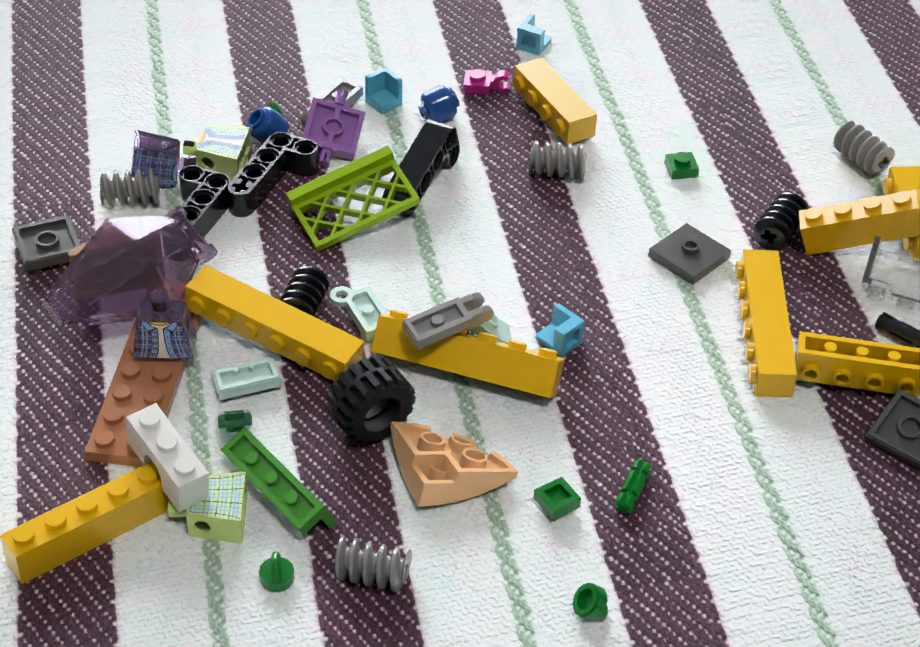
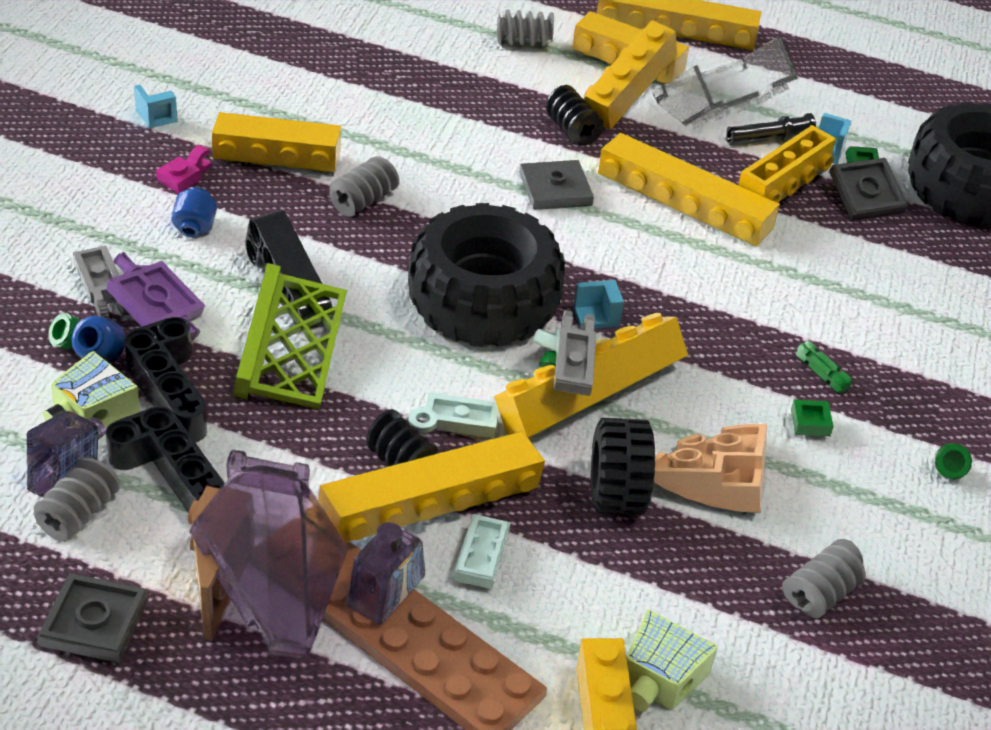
camera: 60 degrees left, 0 degrees up
white arch [126,403,209,512] -> none
clear green plate [218,409,252,433] -> none
bright green fence [220,427,338,535] -> none
green tile [259,551,295,592] -> none
medium azure panel [365,67,402,115] -> none
green plate [664,152,699,180] -> none
none -> black tyre [408,203,565,347]

